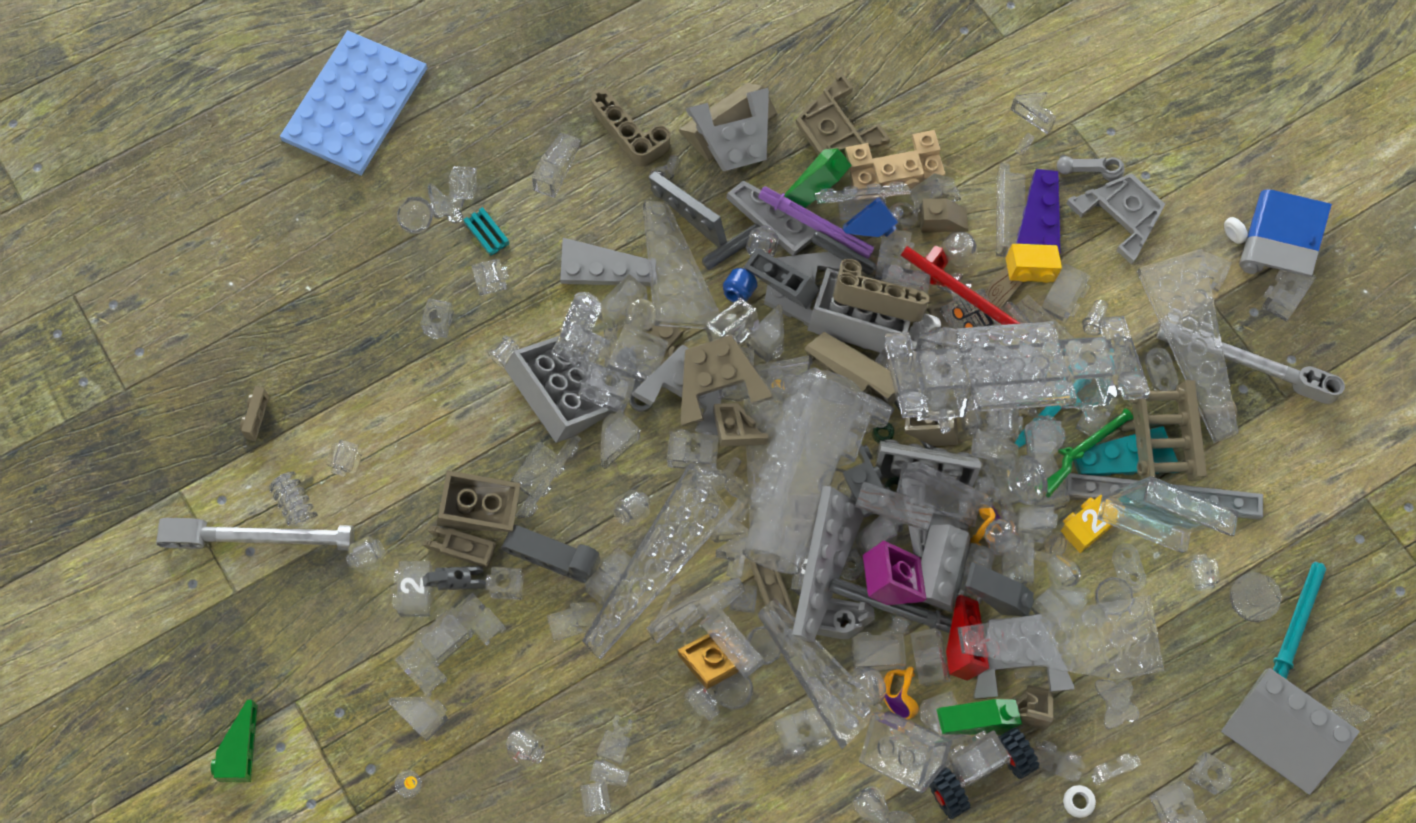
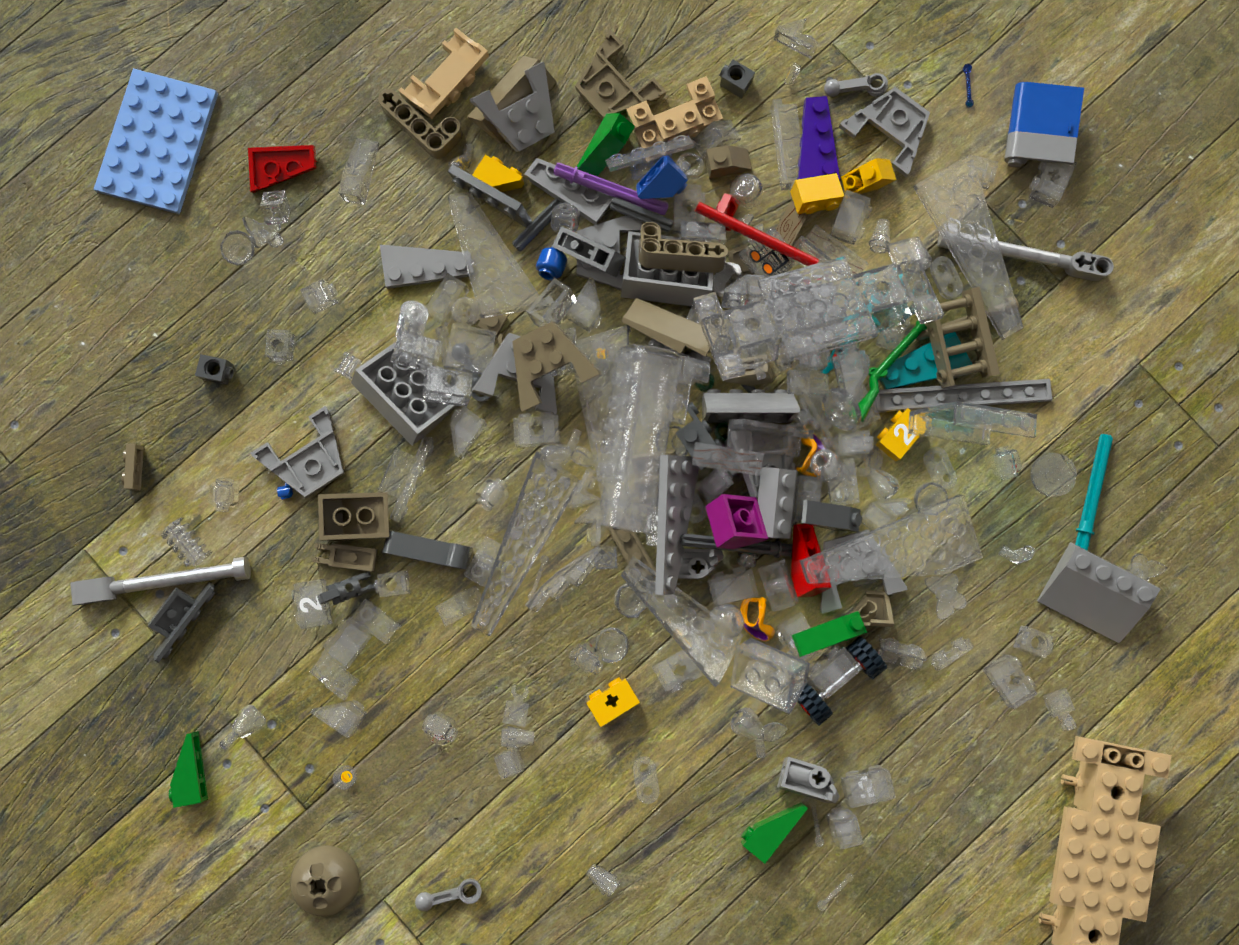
camera: 10 degrees left, 15 degrees up
clear head [346,537,386,573] -> none
teal tile [463,207,510,256] -> none
pearl gold tile [678,627,749,689] -> none
clear plate [700,607,765,678] -> none
dark tan wing [713,403,768,447] -> none
white piece [1063,785,1096,818] -> none
white piece [1224,217,1248,244] -> none
none -> dark grey bracket [148,581,215,663]
none -> dark grey brick [195,354,234,385]
none -> clear piece [219,704,267,750]
none -> red wing [248,145,317,193]
none -> light grey wing [250,406,345,498]
none -> blue hand [277,482,293,499]
none -> tan bracket [399,28,489,119]
none -> yellow slope [472,154,524,192]
none -> yellow brick [586,677,640,727]
none -> dark grey brick [719,59,755,99]
none -> yellow slope [841,158,896,197]
none -> clear cone [907,237,932,271]
none -> clear blue hinge [962,64,974,108]
none -> clear arm [999,545,1035,564]

